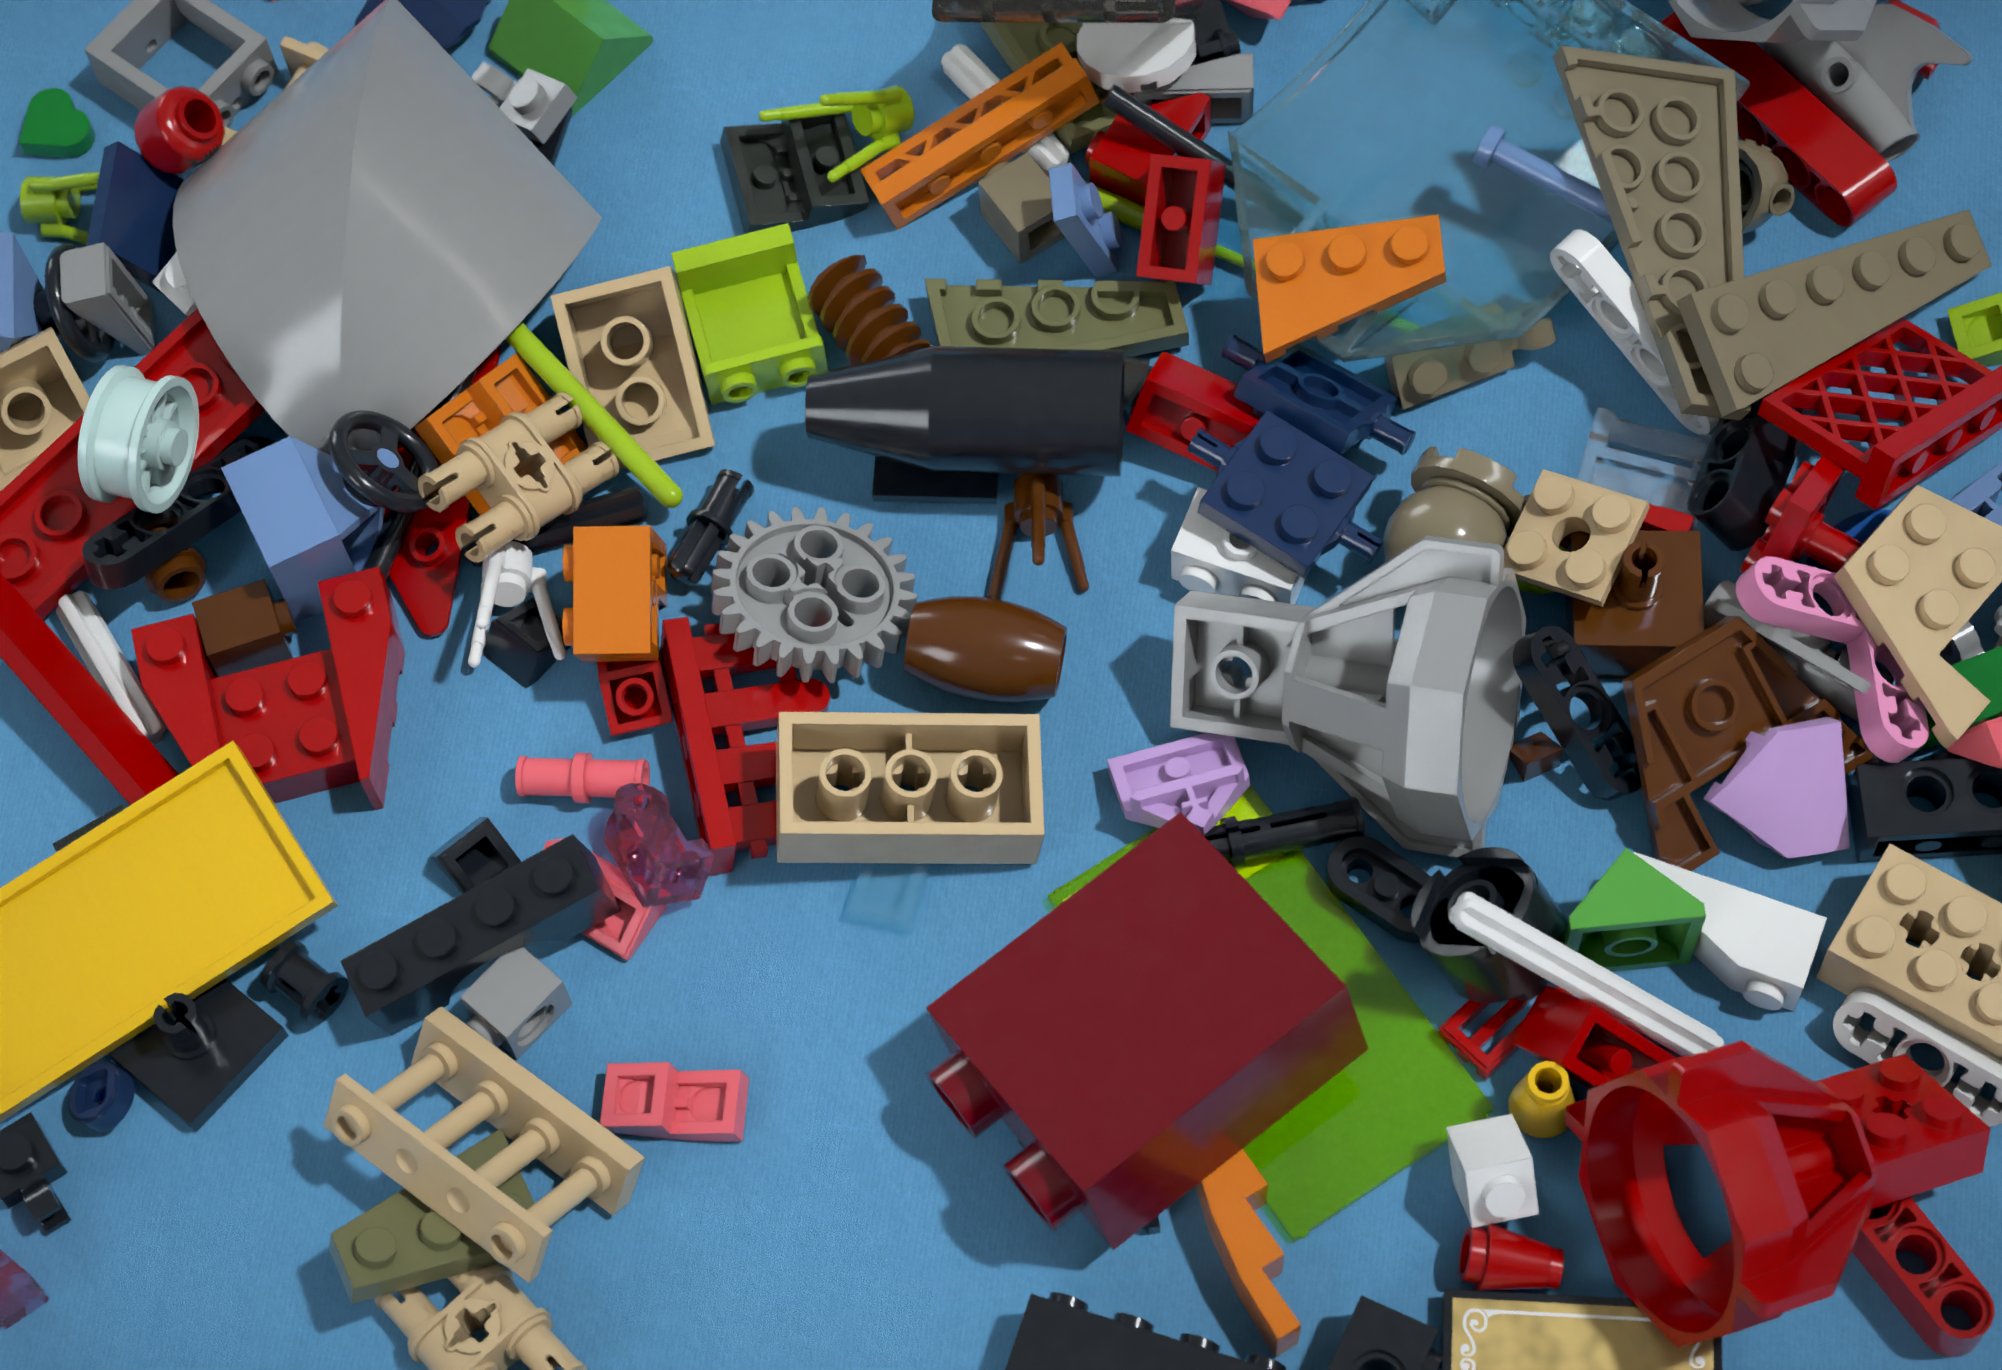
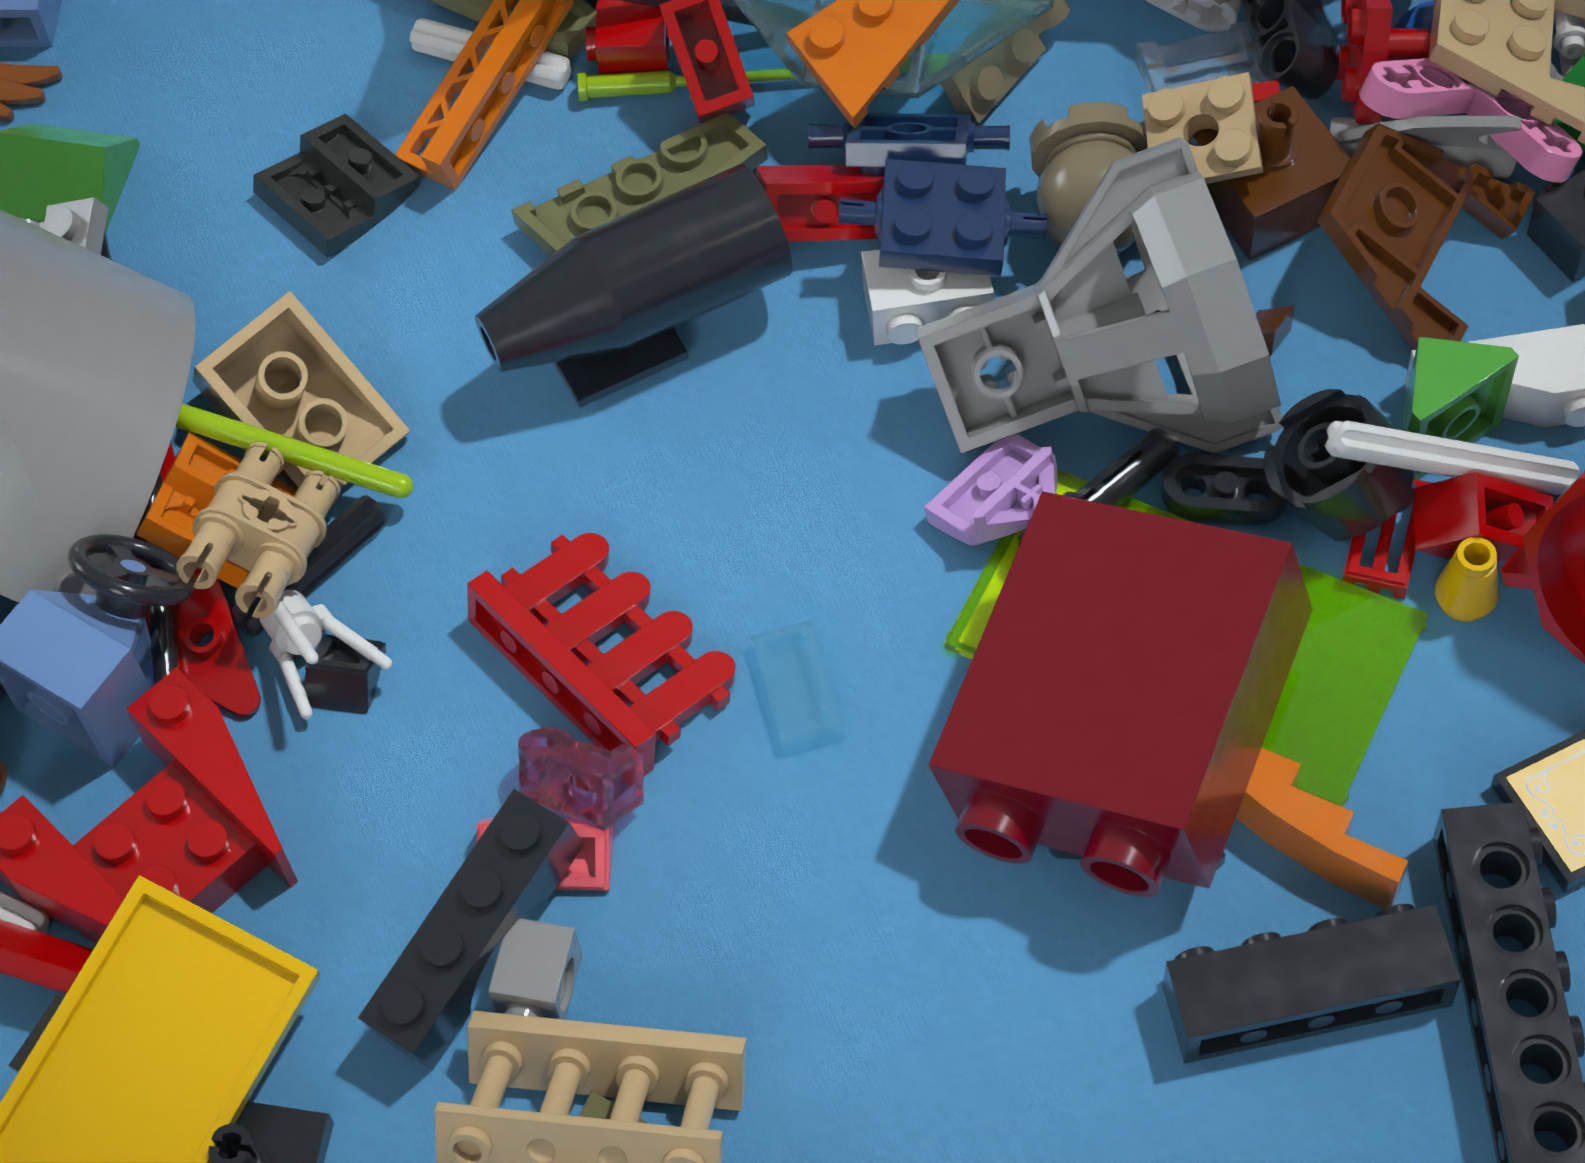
camera: 30 degrees left, 5 degrees down
reddish brown brick [192,579,297,677] -> none
black bush [260,940,349,1025] -> none
black slope [430,817,521,894] -> none
coral pin [515,752,650,803] -> none
orange brick [562,525,667,662] -> none
red slope [596,652,674,737] -> none
coral slope [600,1062,750,1142] -> none
black axle [667,469,754,586] -> none
lime panel [671,223,828,405] -> none
light grey gear [710,507,917,683] -> none
lime plant [758,85,915,182] -> none
tan brick [776,712,1045,864] -> none
reddish brown piece [808,255,933,365] -> none
reddish brown piece [904,596,1067,703] -> none
dark tan brick [978,152,1065,264] -> none
reddish brown plant [987,474,1089,600] -> none
medium blue plate [1048,163,1123,278] -> none
white brick [1446,1114,1539,1228] -> none
red cone [1458,1224,1564,1291] -> none
black beam [1513,626,1642,801] -> none
lavender slope [1703,717,1850,859] -> none

